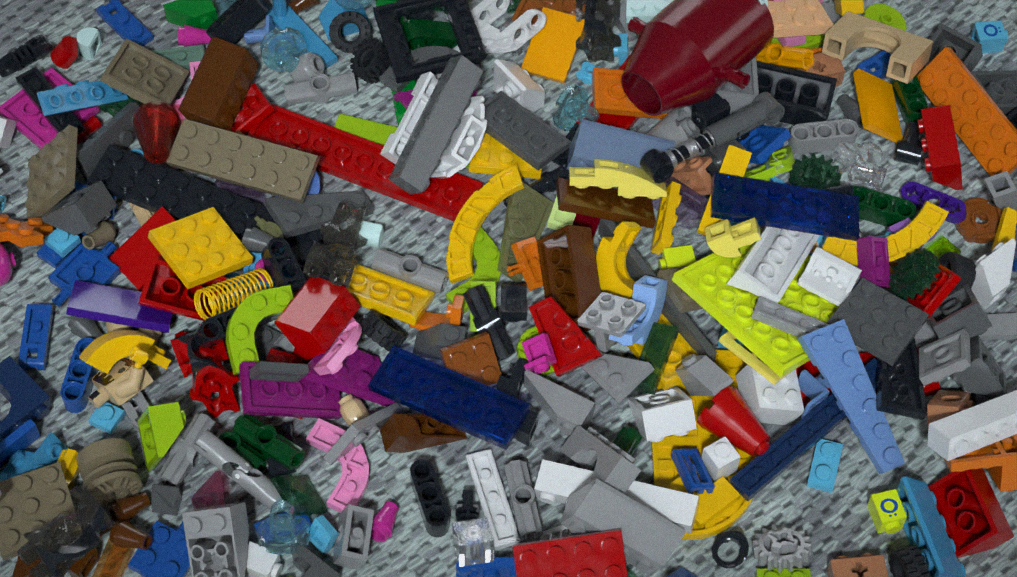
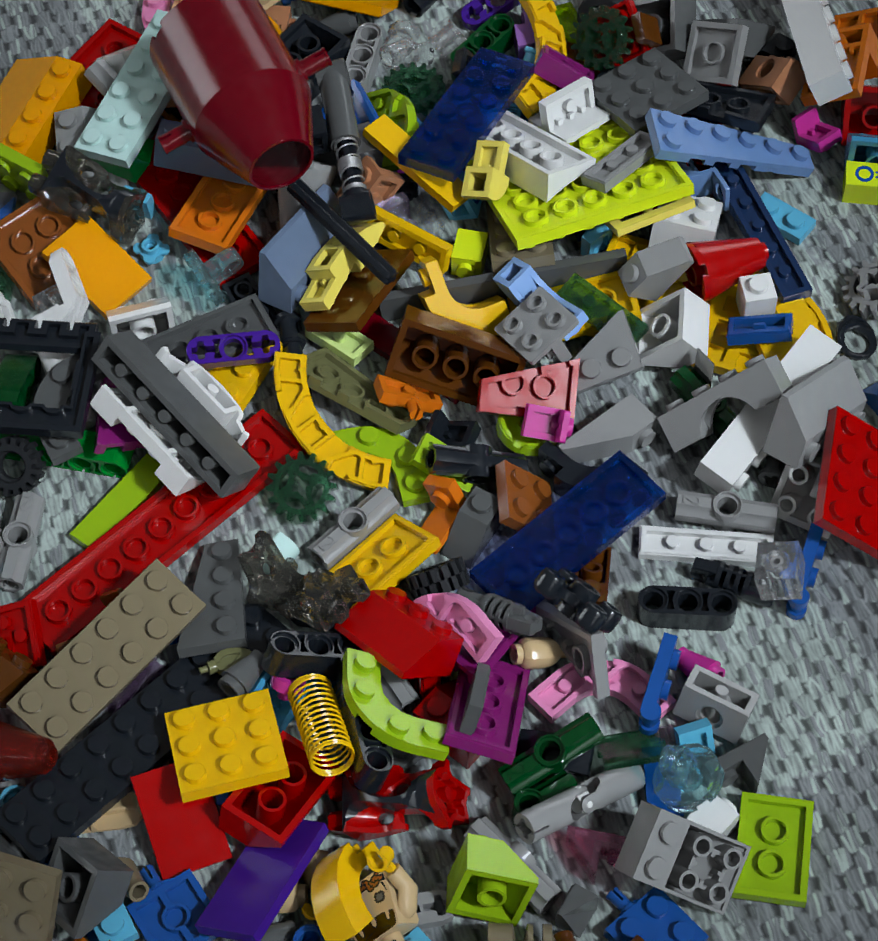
camera: 65 degrees left, 0 degrees up
none -> dark purple beam [186,330,280,369]
none -> clear green gear [265,451,339,524]
none -> black axle [287,178,398,285]
none -> dark grey hinge [456,586,543,636]
none -> black gear [533,567,622,634]
none -> reddish brown tile [631,11,663,48]
none -> blue plate [638,632,682,736]
none -> white sticker [694,348,715,387]
none -> dark pink bracket [791,106,843,153]

